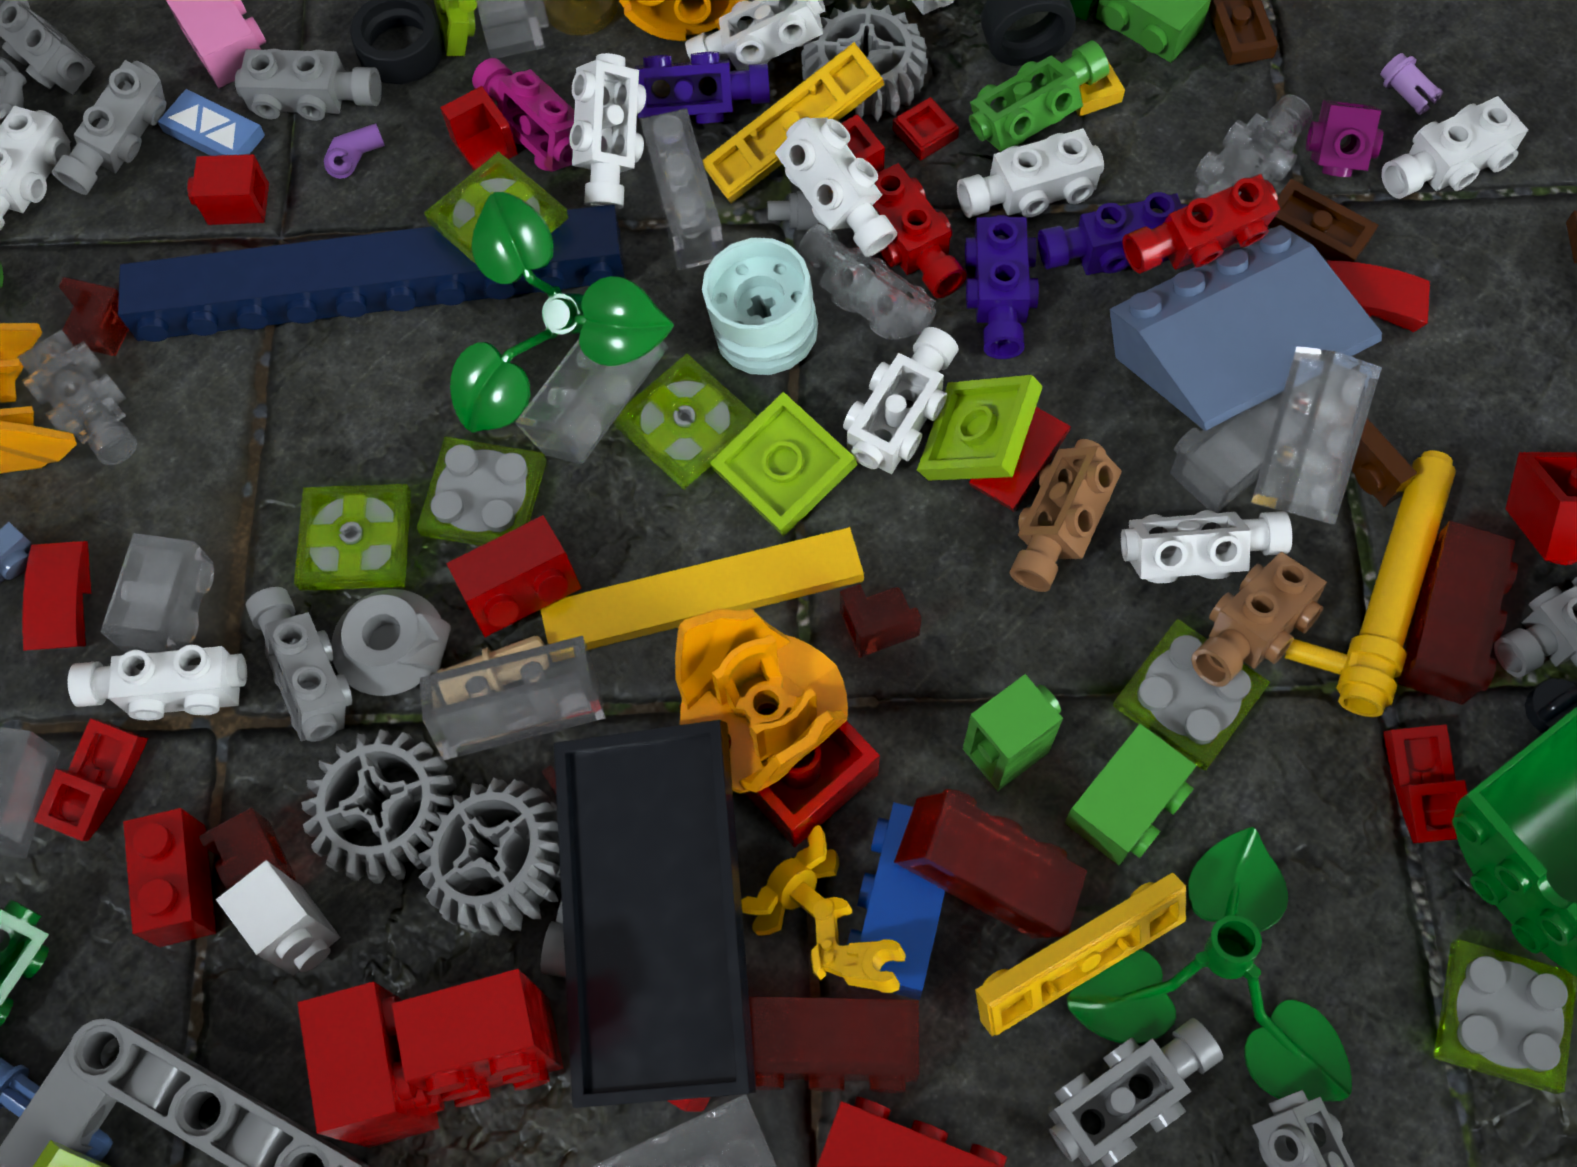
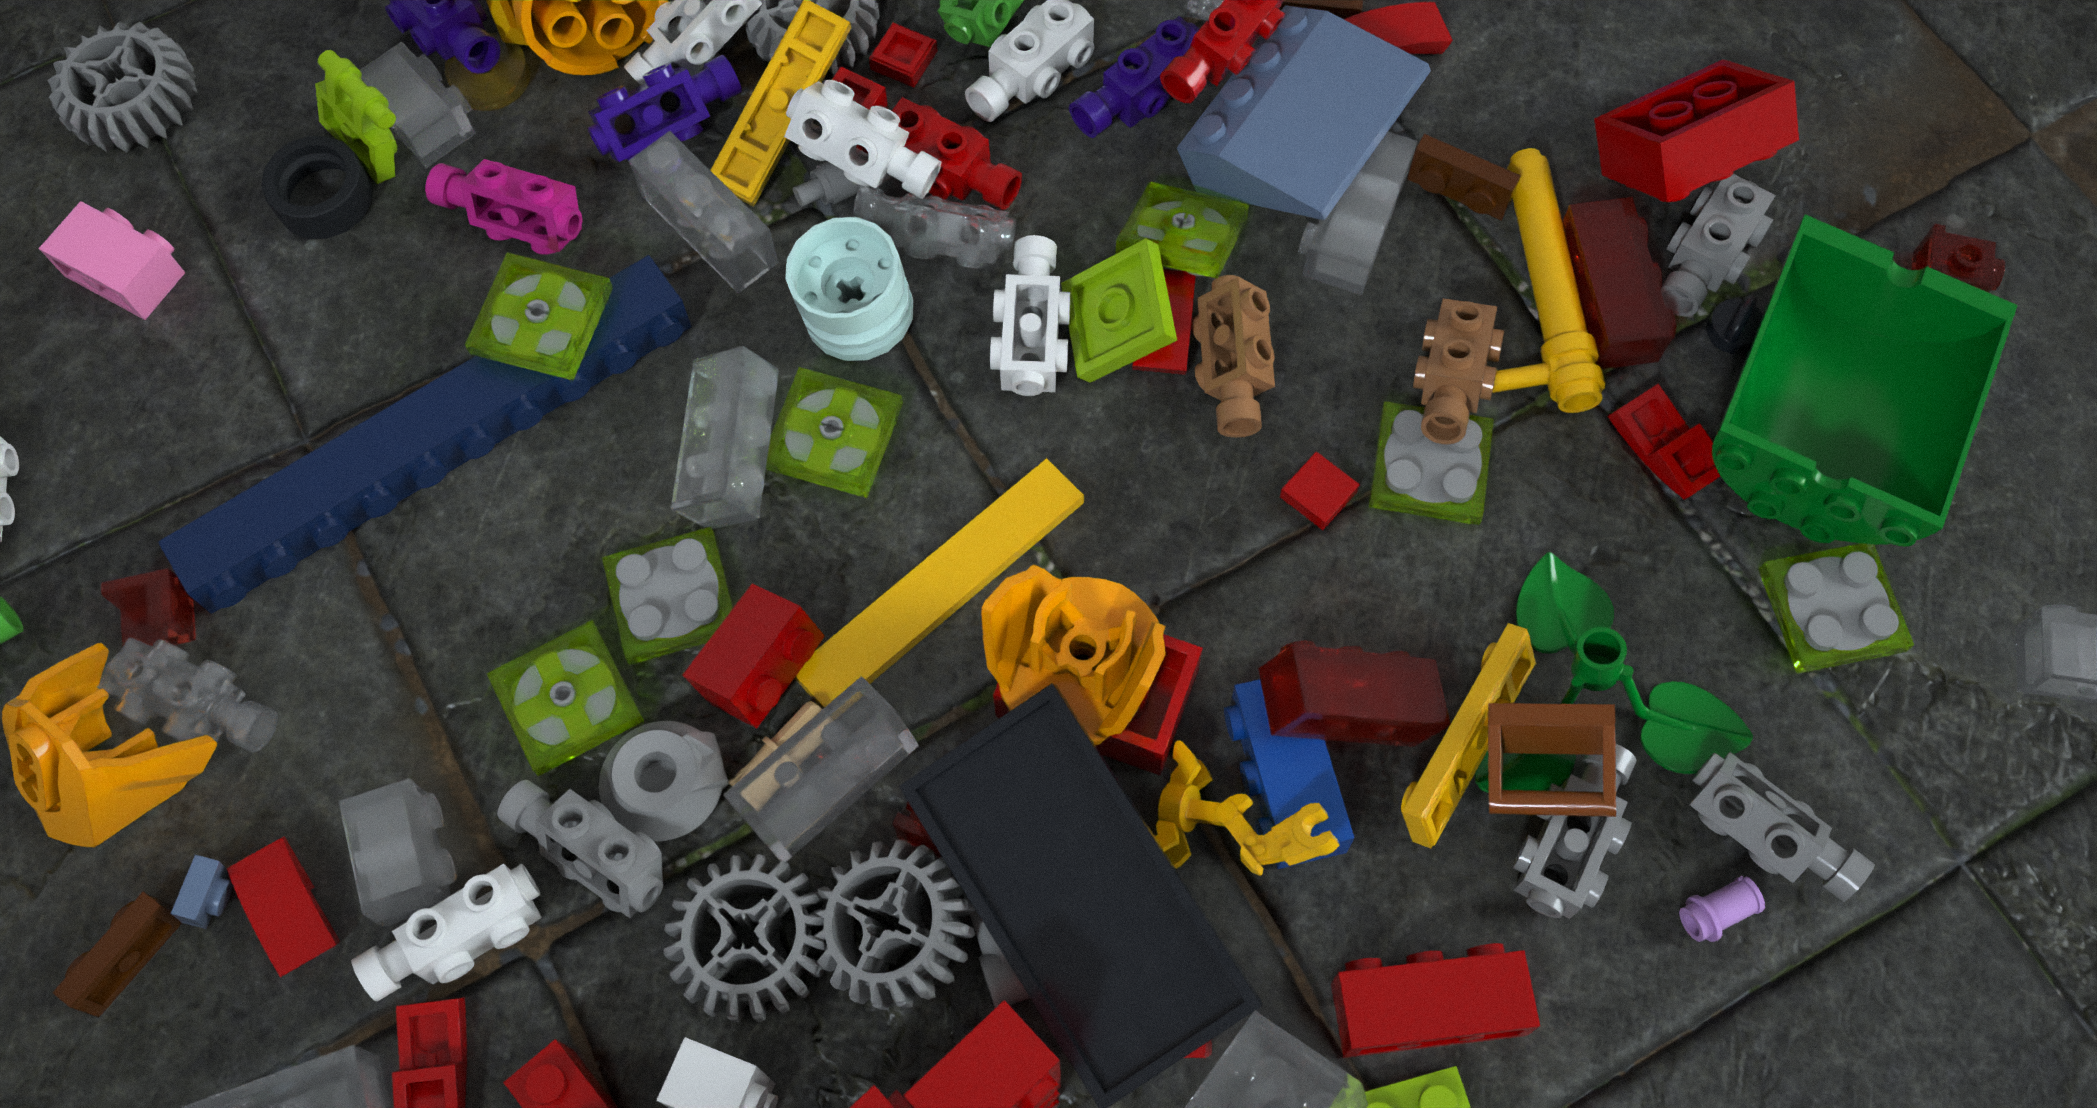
camera: 30 degrees left, 0 degrees up
light grey brick [52,60,167,195] -> none
medium blue tile [157,89,265,156] -> none
red brick [187,154,269,225] -> none
clear red brick [199,808,296,890] -> none
light grey brick [235,49,382,121] -> none
medium lavender arm [324,123,385,179] -> none
red panel [440,86,518,174] -> none
green plant [450,192,674,433] -> none
white brick [569,53,646,210] -> none
lime plate [709,392,858,537] -> none
clear red brick [749,997,919,1093] -> none
clear red panel [840,584,922,658] -> none
bright green brick [962,674,1063,792] -> none
dark purple brick [965,215,1039,359] -> none
bright green brick [1064,724,1197,866] -> none
white brick [1121,510,1292,583] -> none
clear brick [1251,347,1382,525] -> none
none -> clear neon green piece [1115,182,1249,279]
none -> red tile [1280,451,1360,530]
none -> dark orange tile [1488,703,1616,817]

